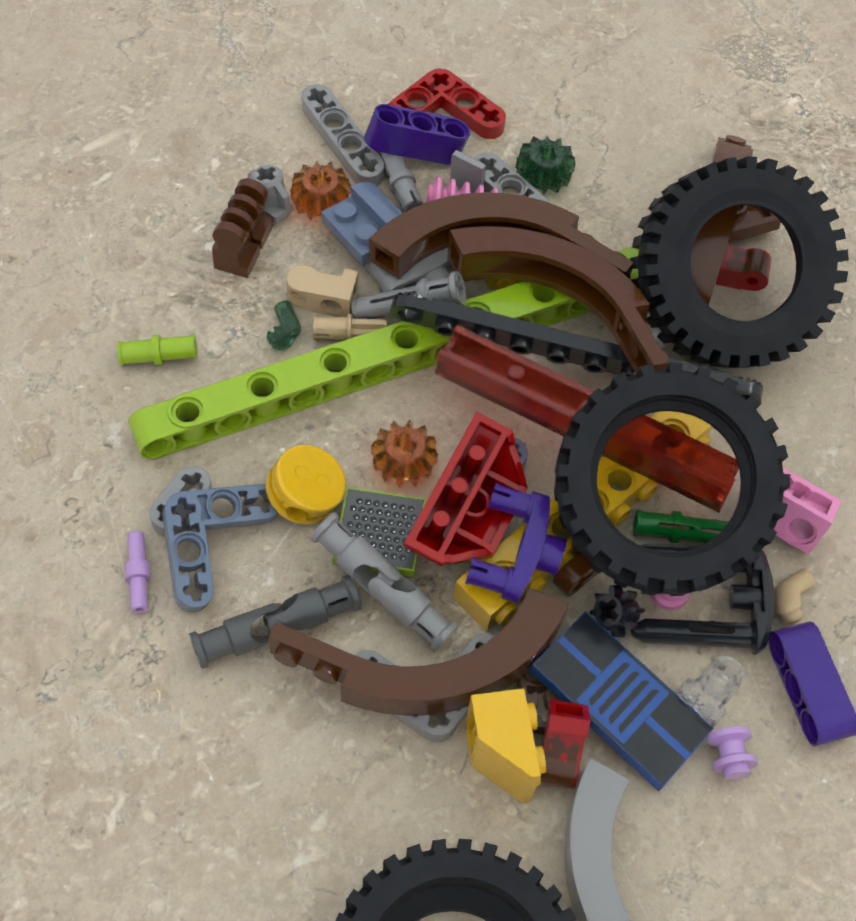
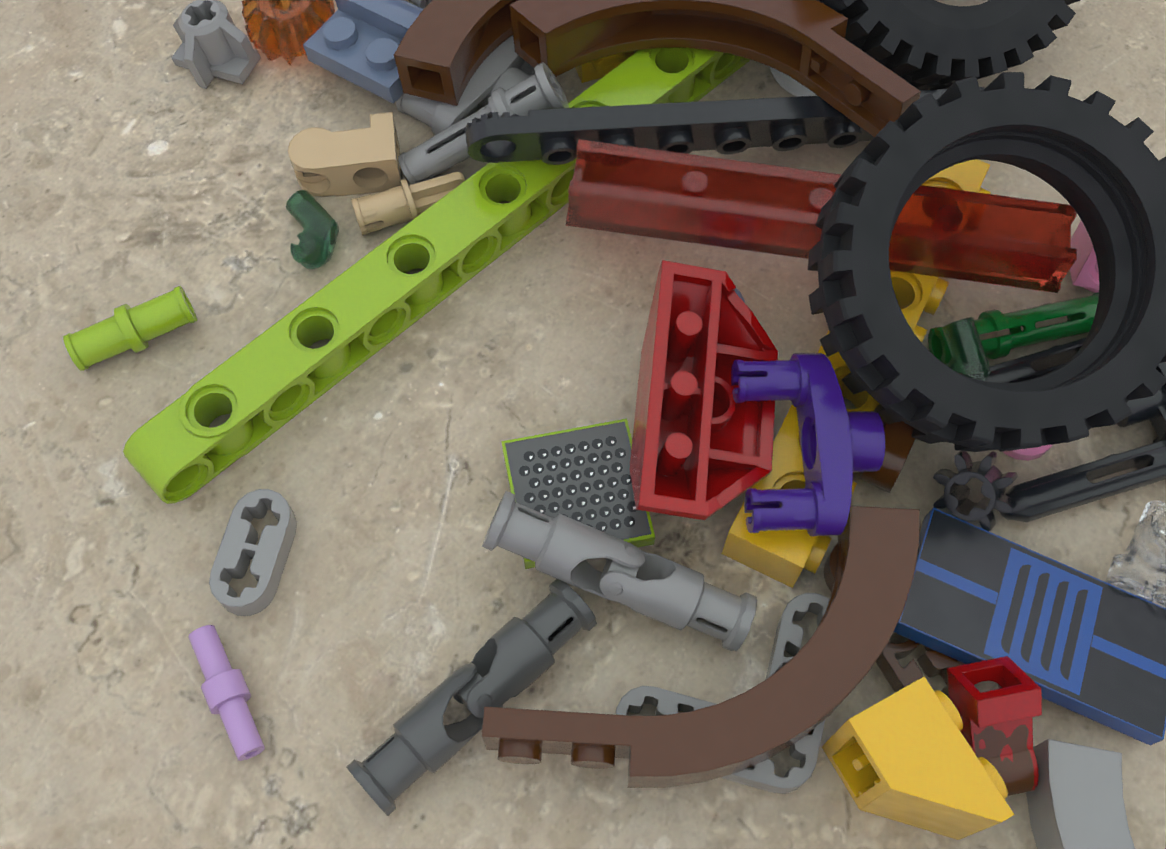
camera: 15 degrees left, 5 degrees up
sand blue beam [162,484,278,612] -> none
reddish brown legs [212,178,274,278] -> none
yellow head [265,445,346,525] -> none
clear orange gear [371,419,438,488] -> none
none -> clear green arm [942,317,991,381]

